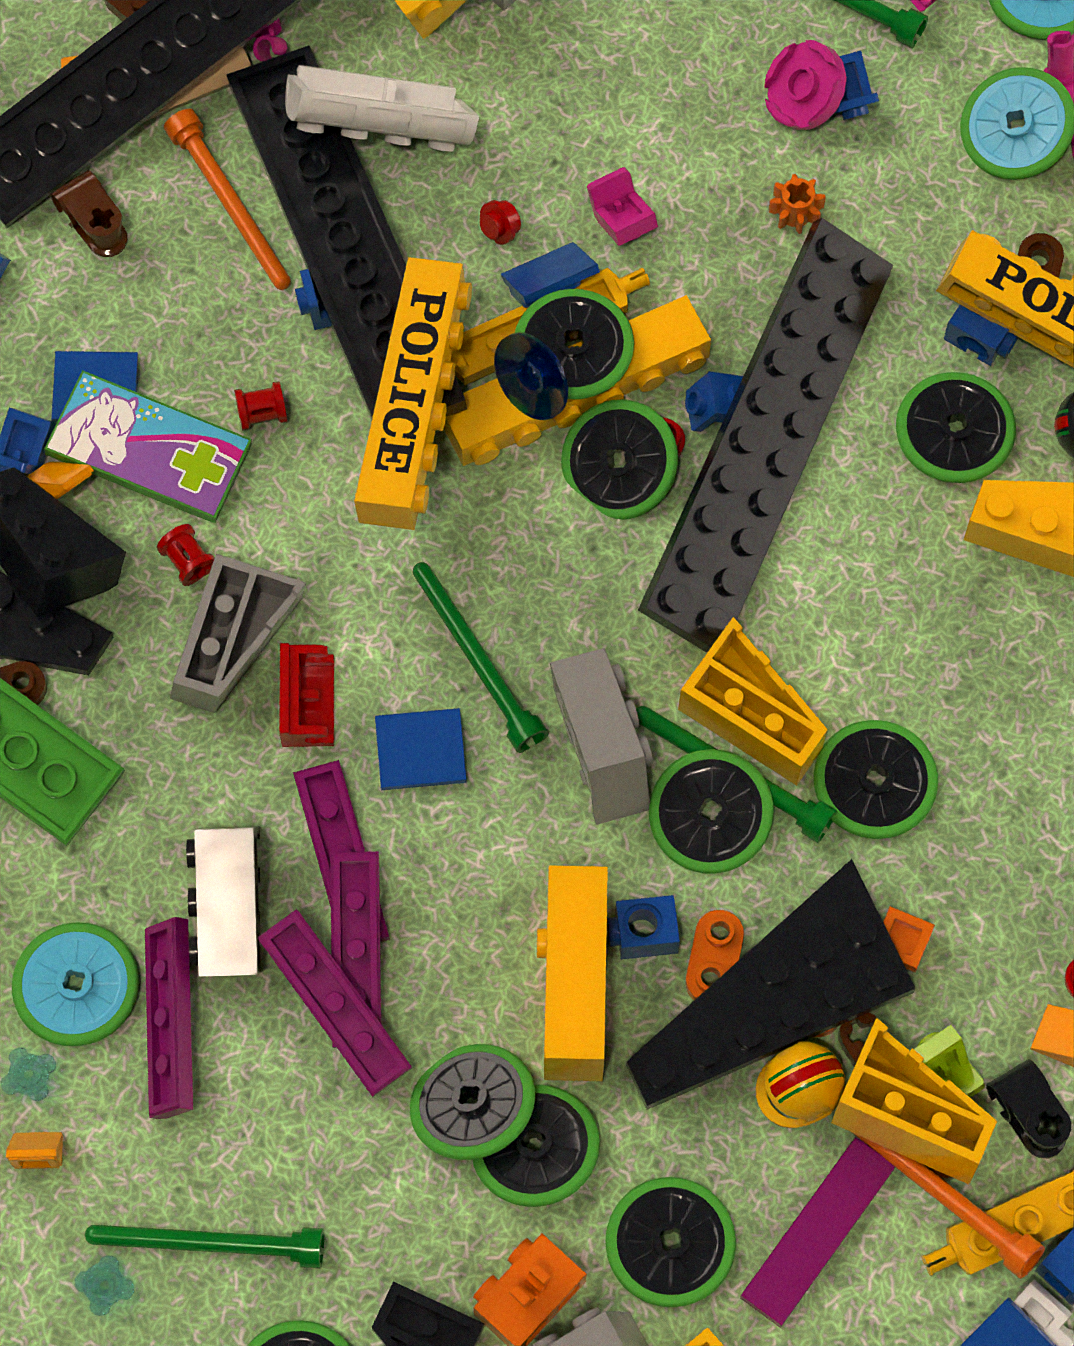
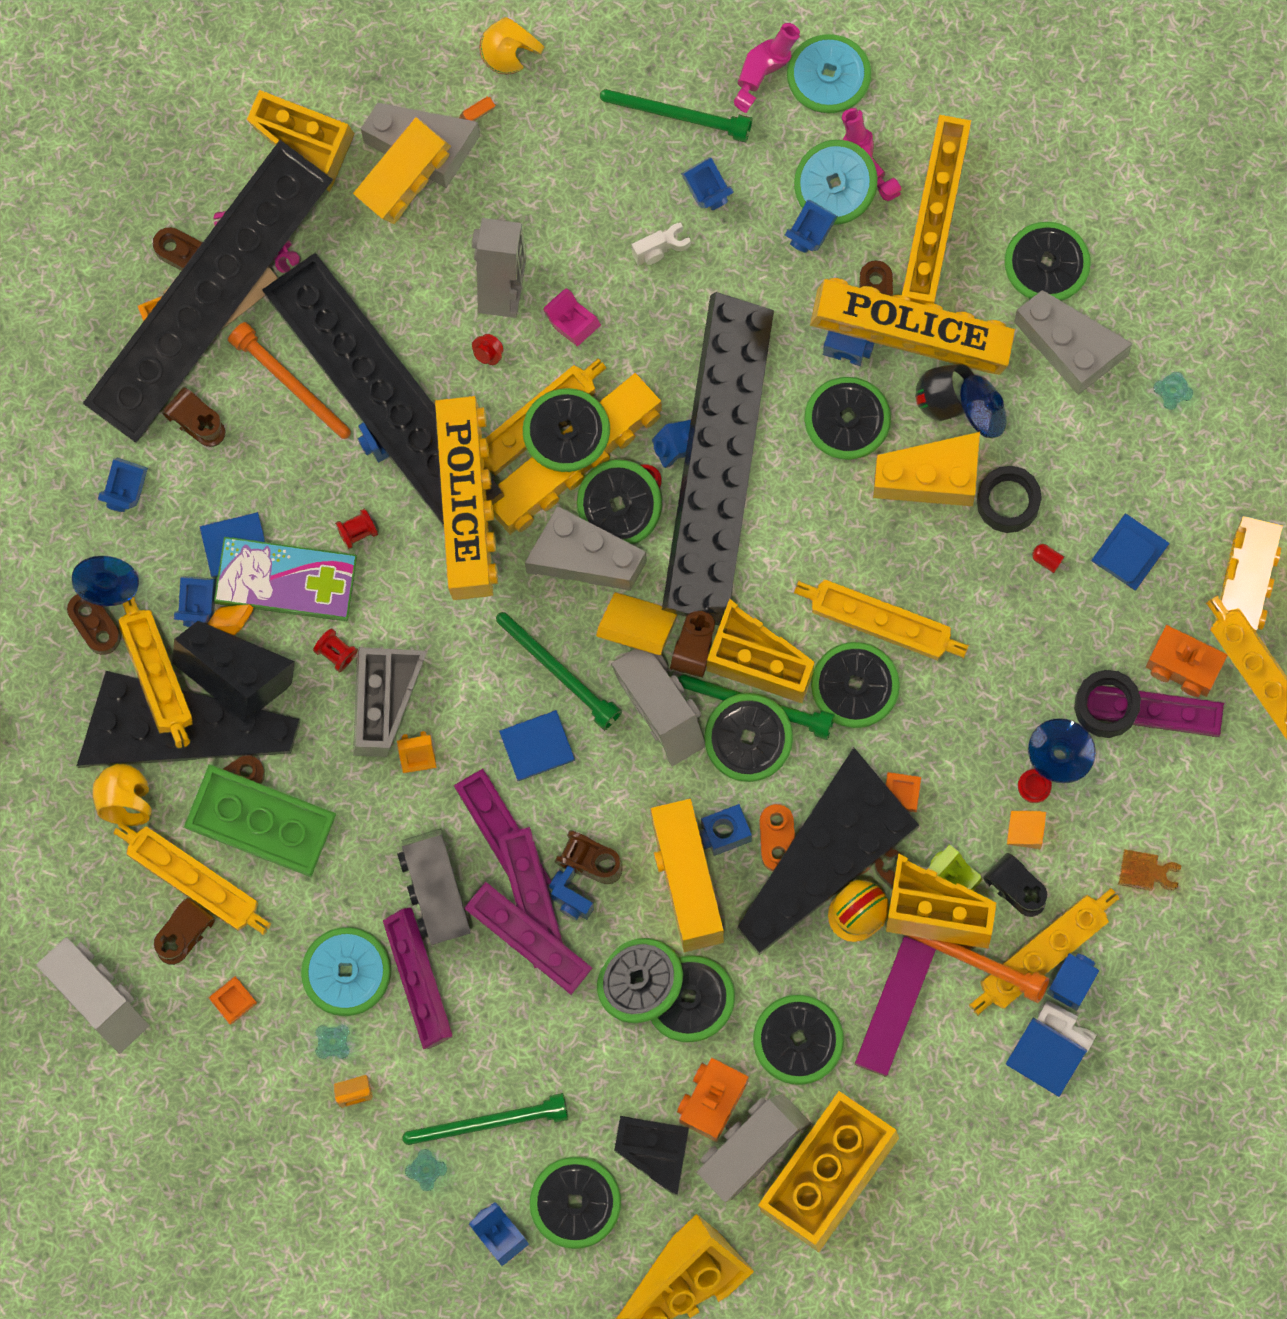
camera: 10 degrees left, 5 degrees up
red hinge [279,643,334,747] -> none
white container [285,65,479,152] -> none
dish [494,332,568,420] -> none
blue piece [501,242,600,308] -> none
dark pink tile [764,40,847,130] -> none
orange gear [768,174,826,234] -> none
none -> light orange tile [397,731,436,773]
none -> light grey wedge [472,218,527,318]
none -> light grey wedge [525,506,647,591]
none -> blue bracket [549,865,594,920]
none -> reddish brown piece [554,830,623,884]
none -> yellow tile [596,592,678,655]
none -> white plate [631,223,691,266]
none -> reddish brown piece [670,611,715,678]
none -> blue bracket [785,200,838,253]
none -> yellow plate [794,579,969,661]

